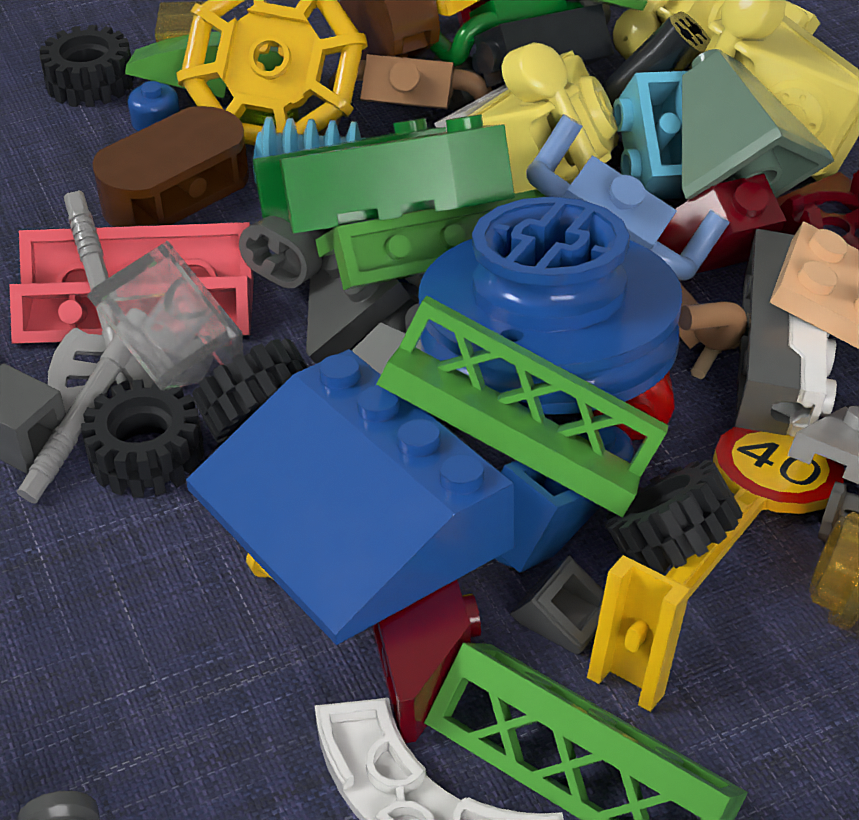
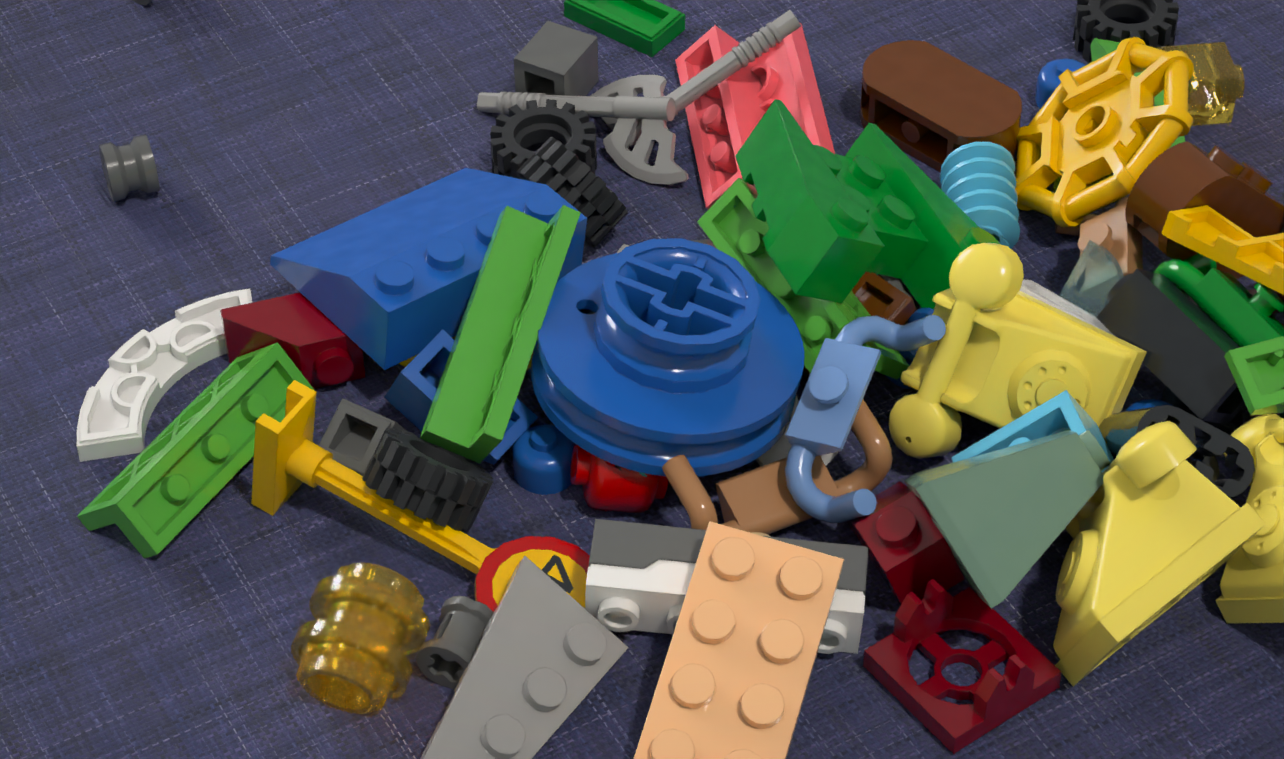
camera: 85 degrees right, 0 degrees up
clear slope [87,241,243,390] -> none
none -> clear light blue tile [1060,240,1124,317]

